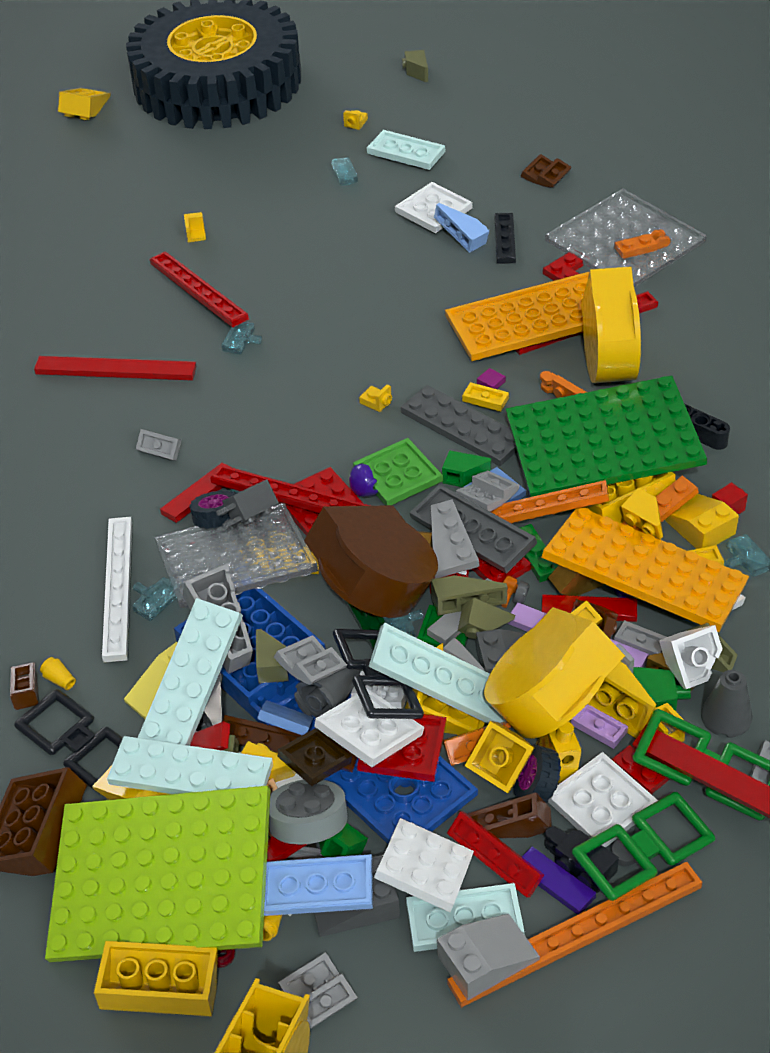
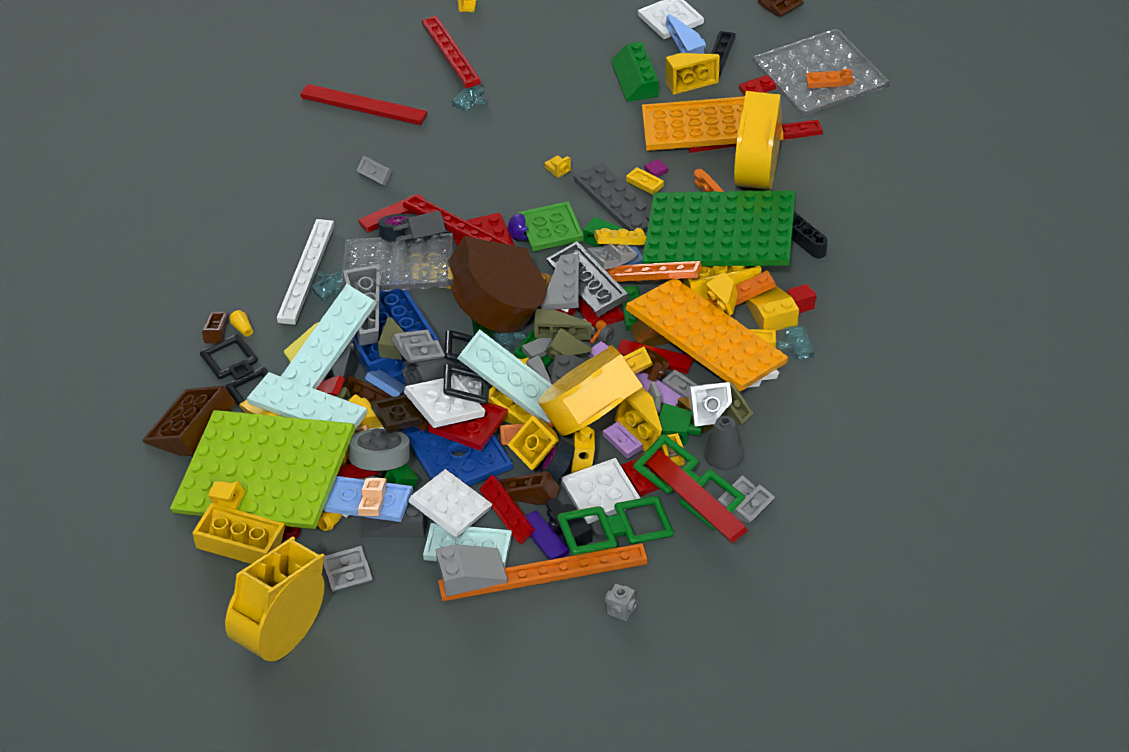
camera: 15 degrees right, 0 degrees up
none -> yellow window [208,481,246,510]
none -> light nougat slope [358,478,387,516]
none -> yellow plate [594,228,647,245]
none -> light grey brick [605,583,637,621]
none -> green slope [611,42,659,102]
none -> yellow slope [666,53,720,95]

